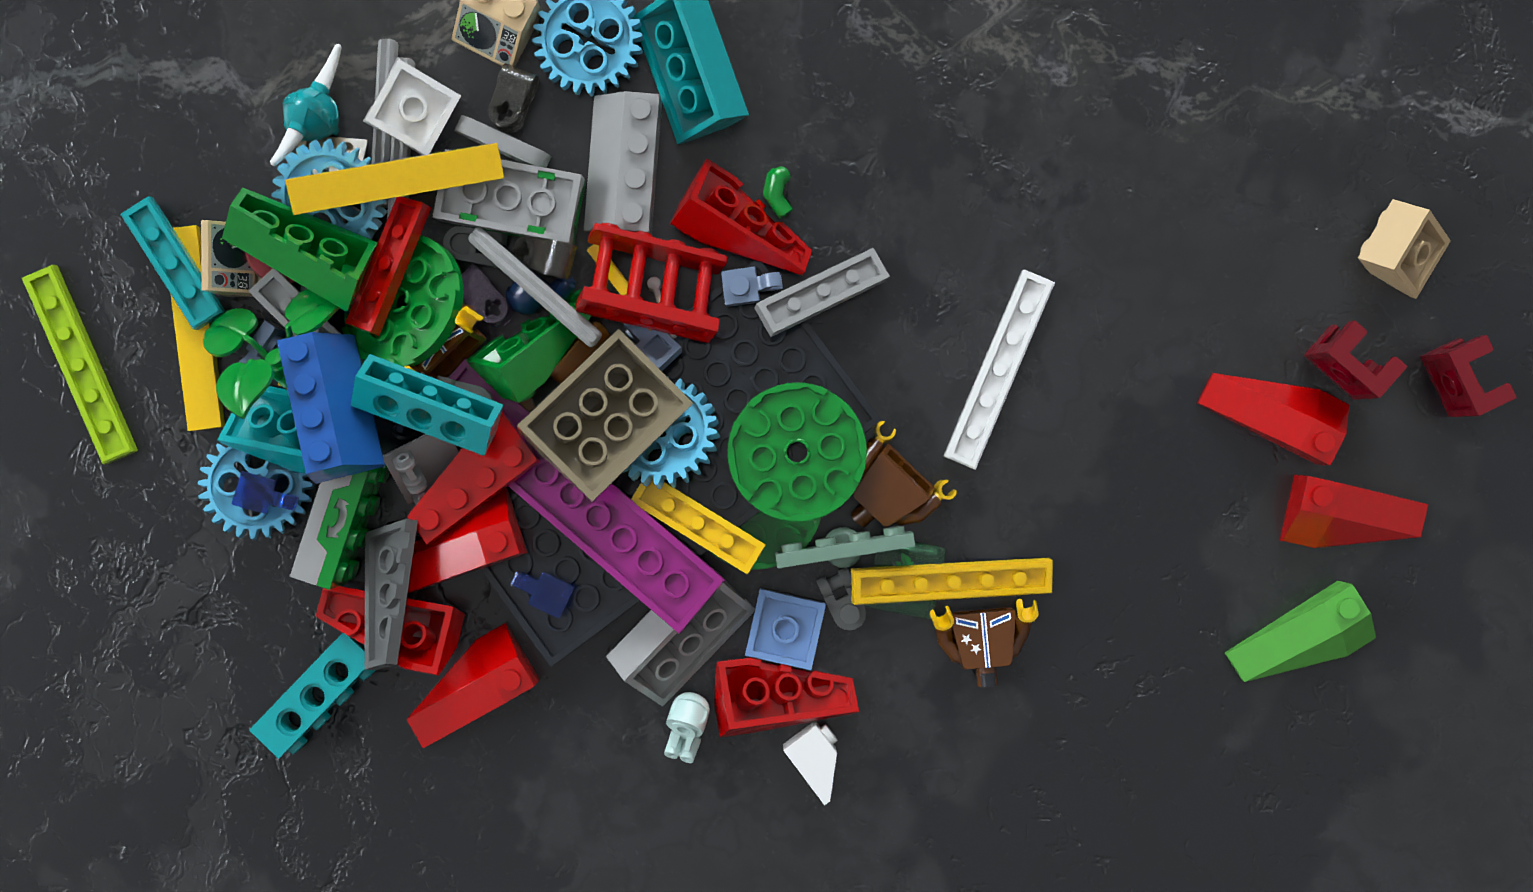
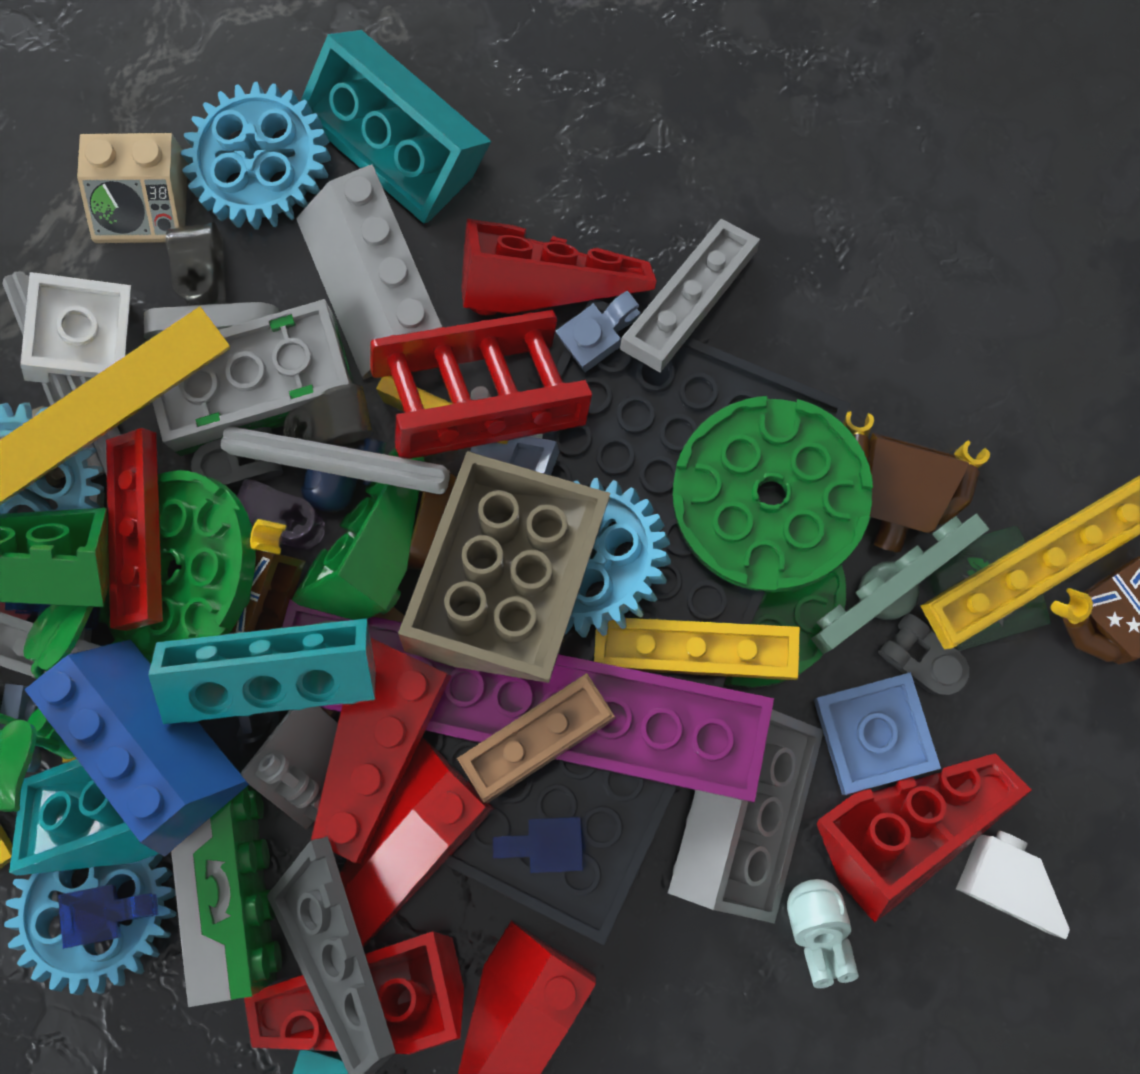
camera: 25 degrees left, 10 degrees down
green arm [763,166,793,219] -> none
white tile [943,270,1055,470] -> none
none -> medium nougat tile [457,673,616,803]

